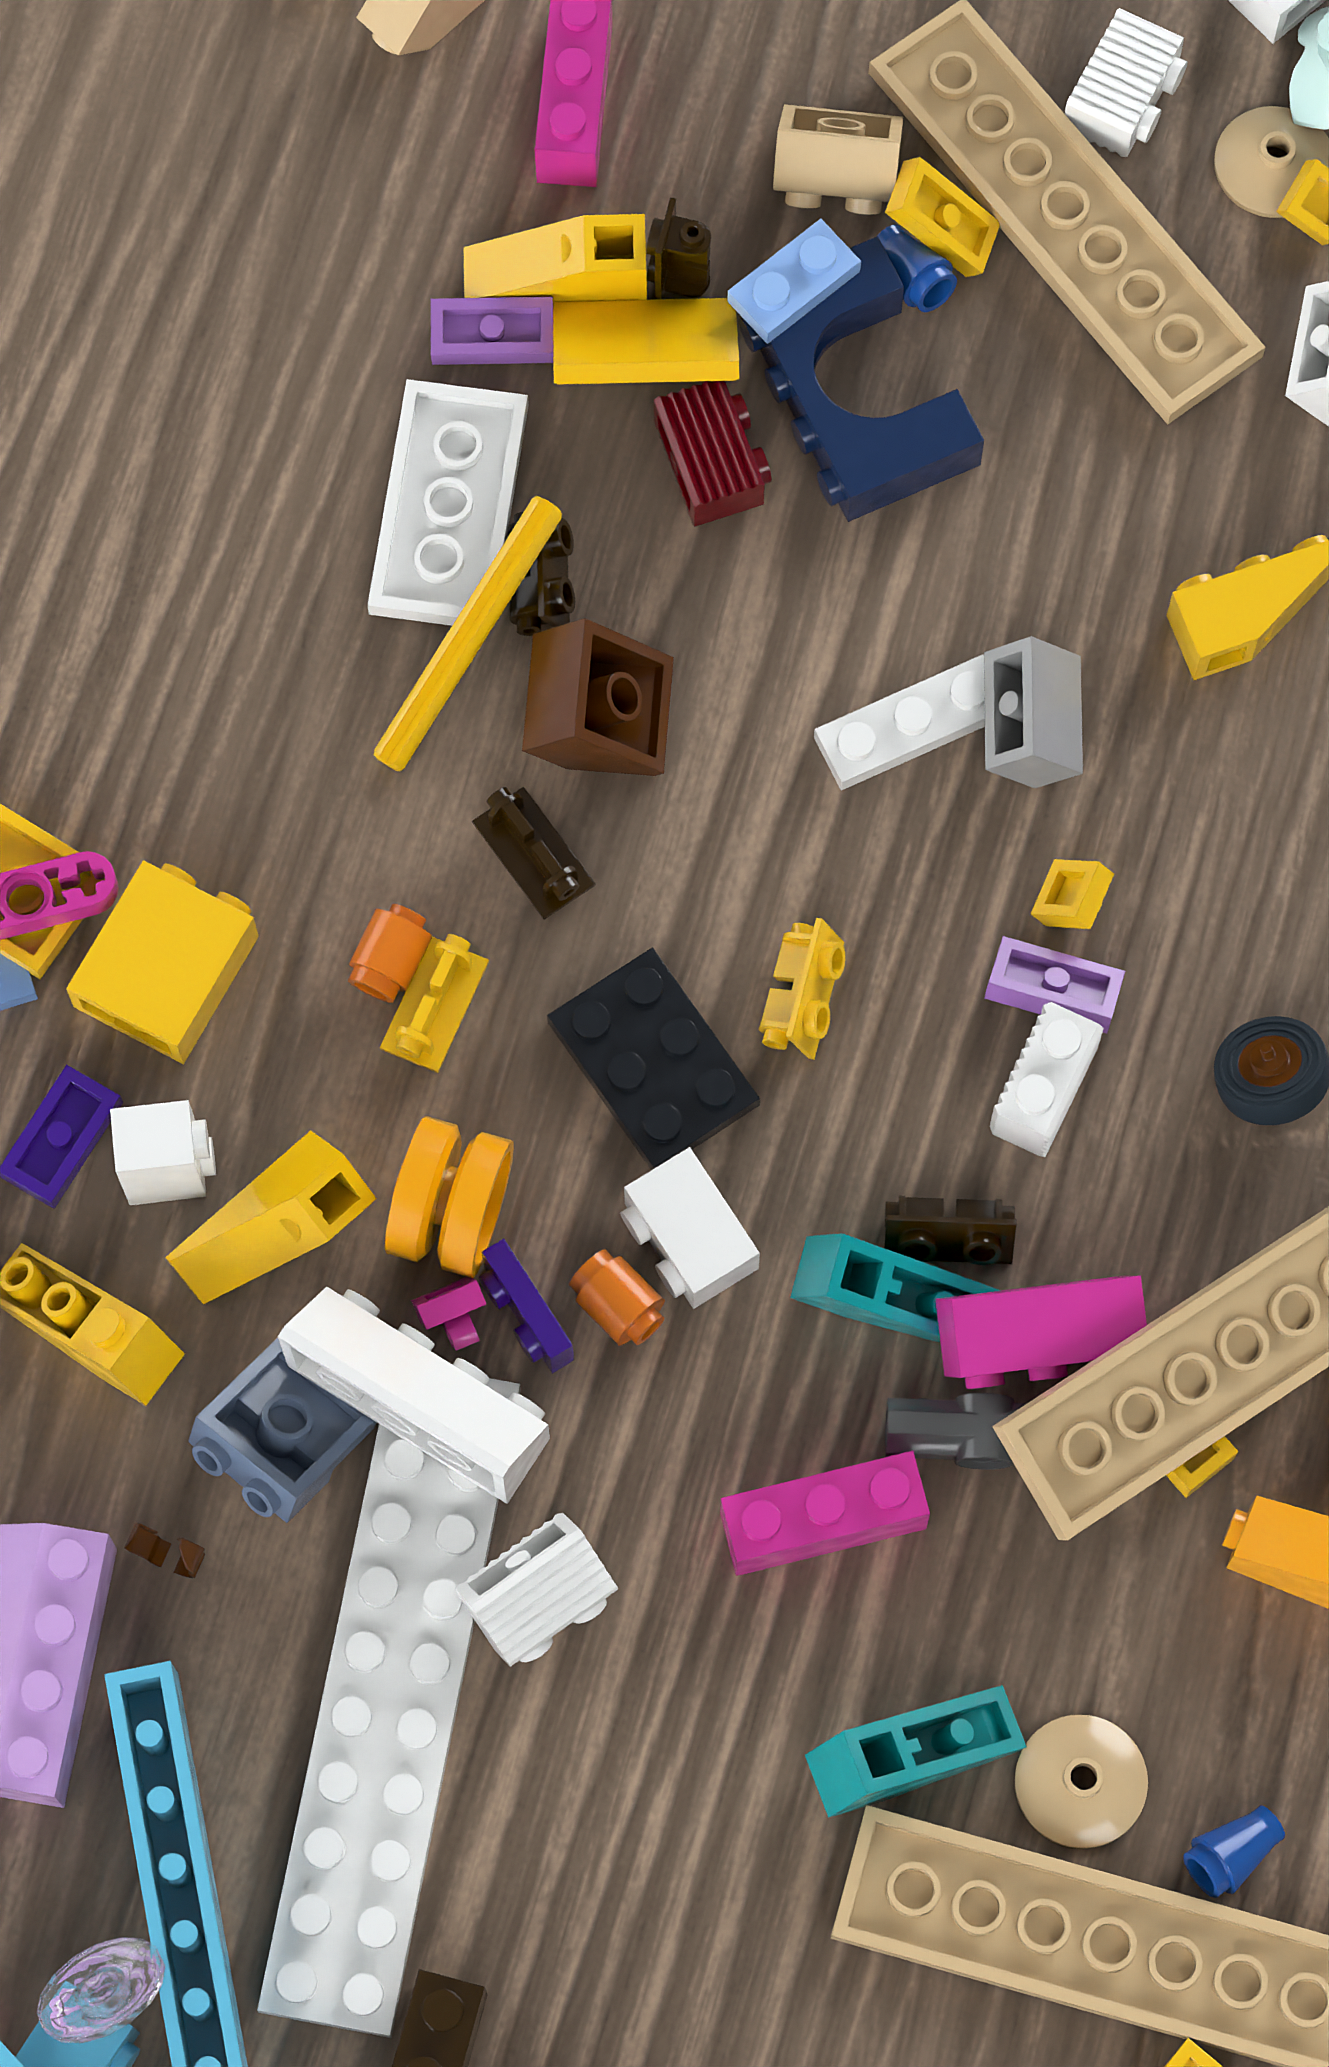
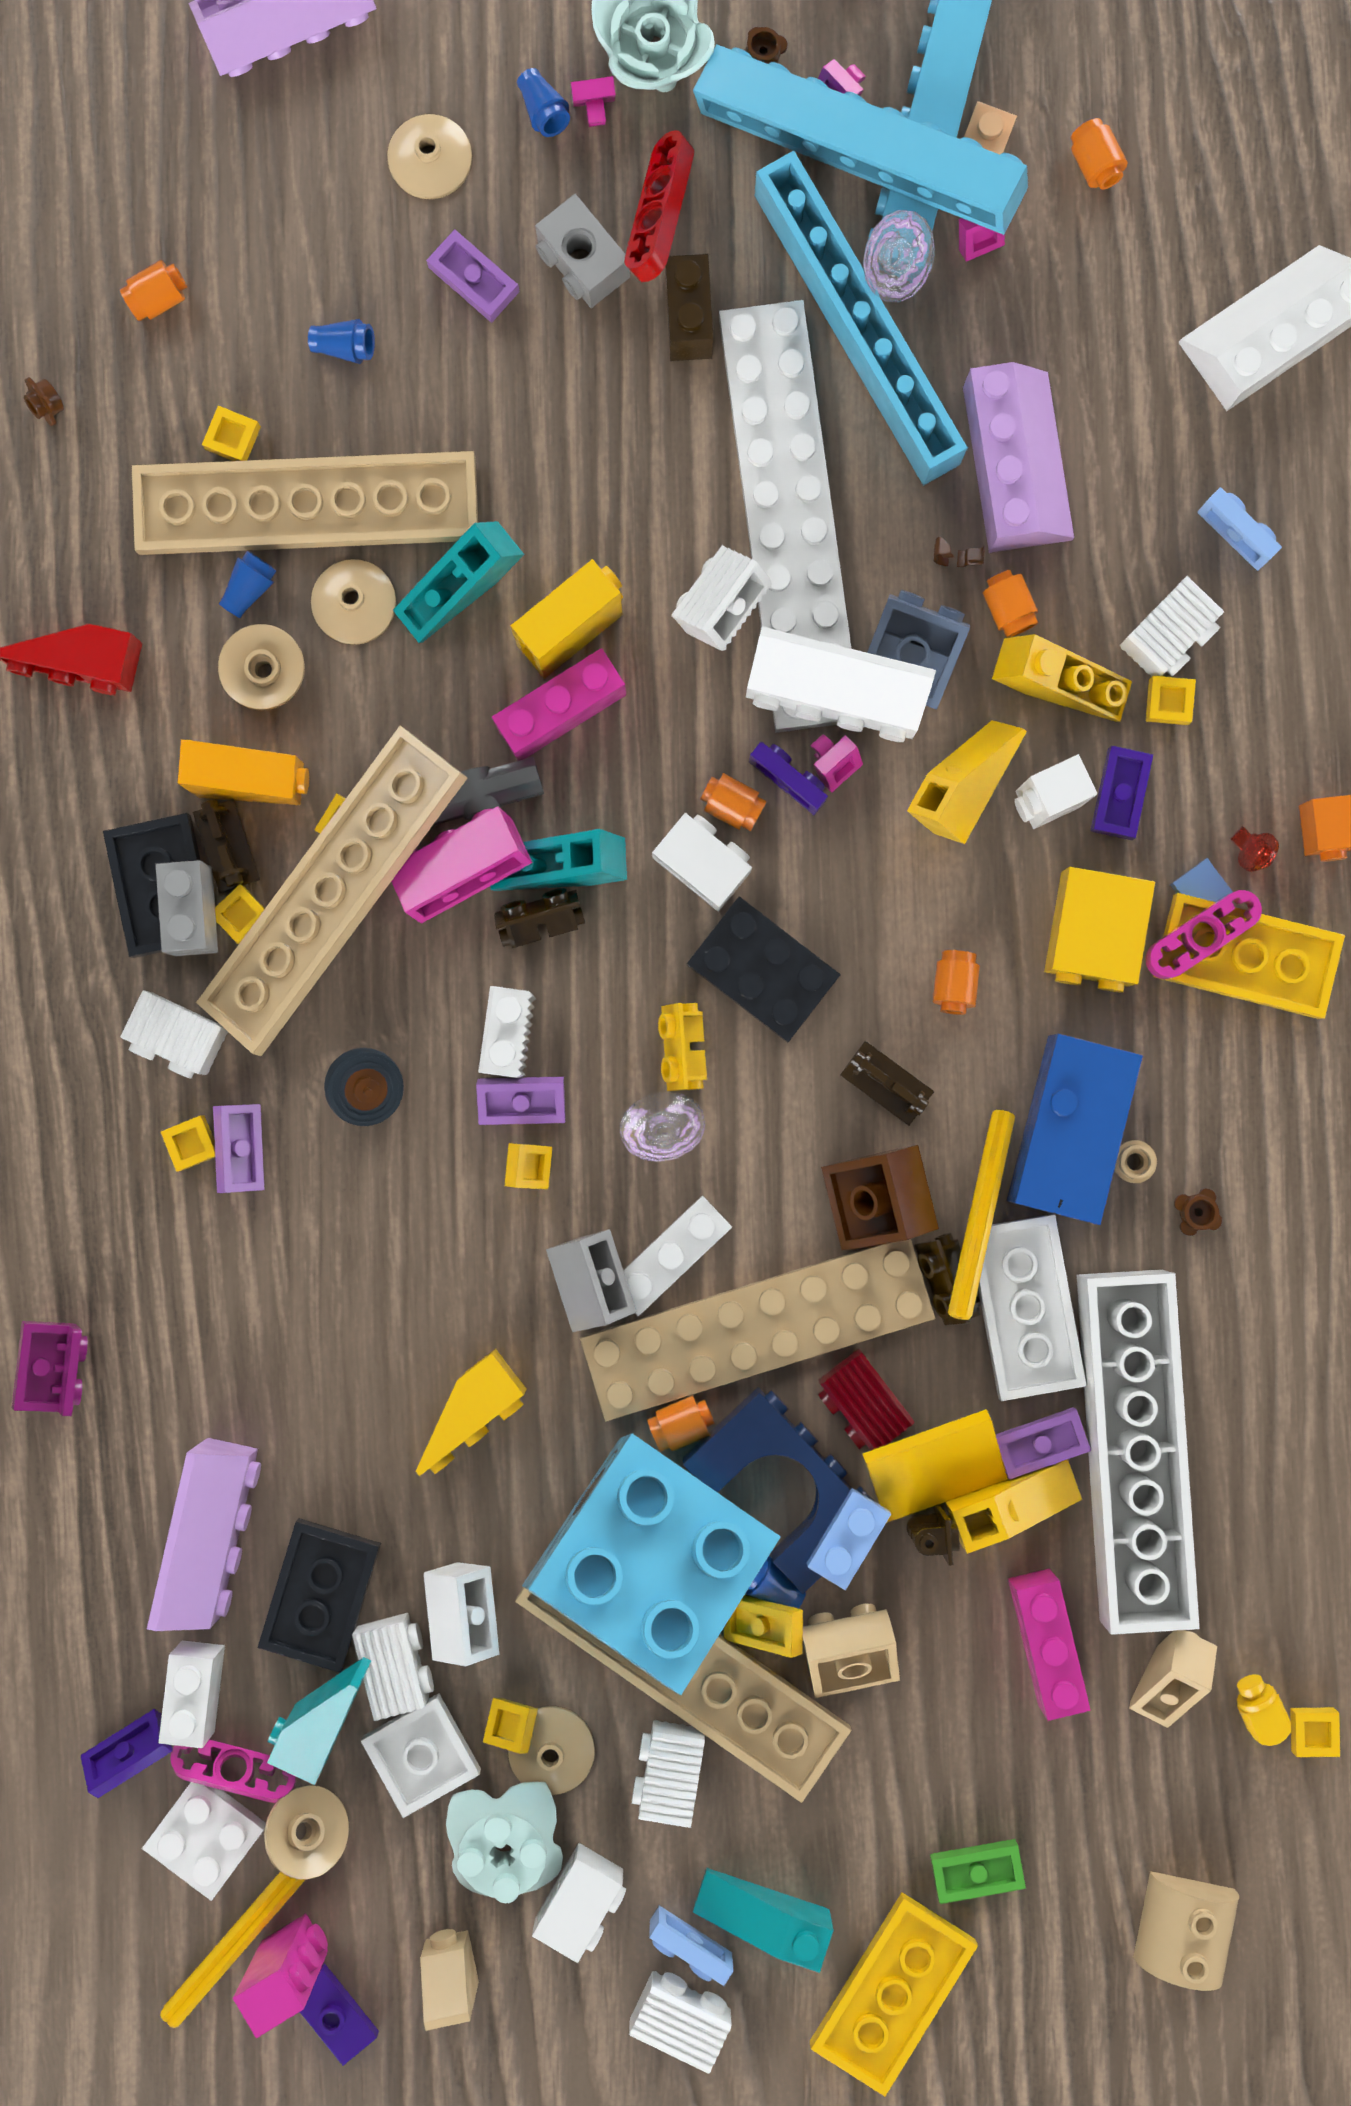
camera: 160 degrees right, 15 degrees up
yellow hinge [380,934,489,1073] -> none
light orange wheel [384,1116,514,1278] -> none
none -> tan dish [218,624,305,710]
none -> yellow brick [510,559,623,679]
none -> medium azure brick [522,1433,781,1695]
none -> tan plate [580,1239,936,1422]
none -> clear dish [620,1091,705,1162]
none -> orange brick [647,1395,715,1452]
none -> orange brick [982,570,1038,638]
none -> blue brick [1007,1034,1143,1225]
none -> white brick [1076,1270,1200,1634]
none -> tan plate [1114,1140,1157,1183]
none -> reddish brown plate [1174,1188,1222,1236]

